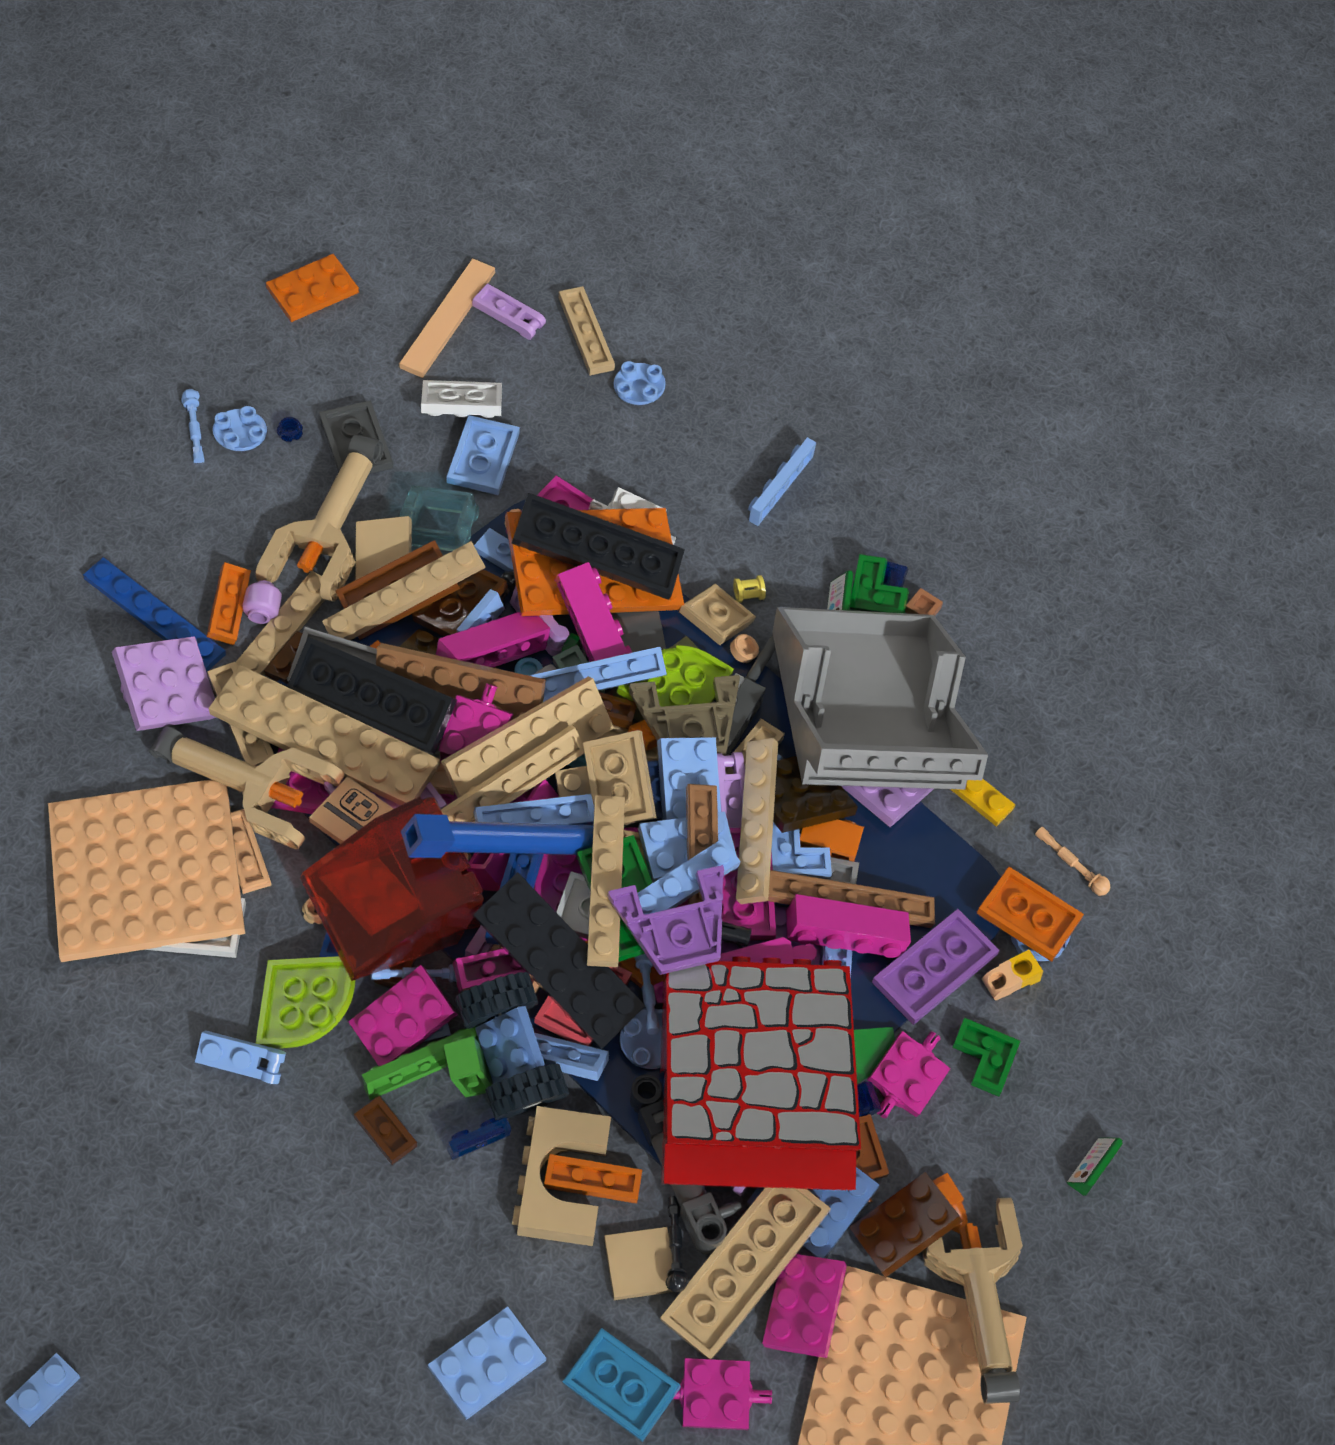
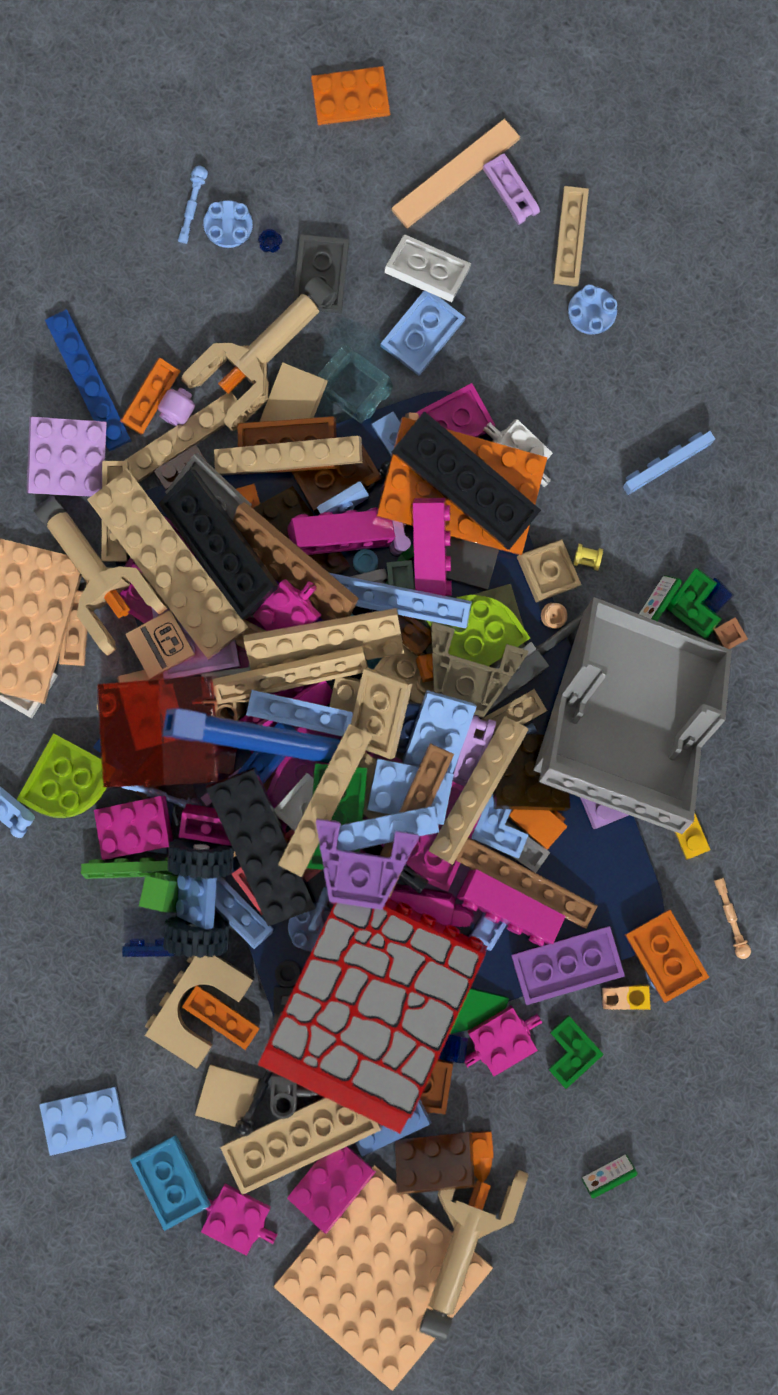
camera: 30 degrees right, 25 degrees up
reddish brown plate [354,1096,417,1165] -> none

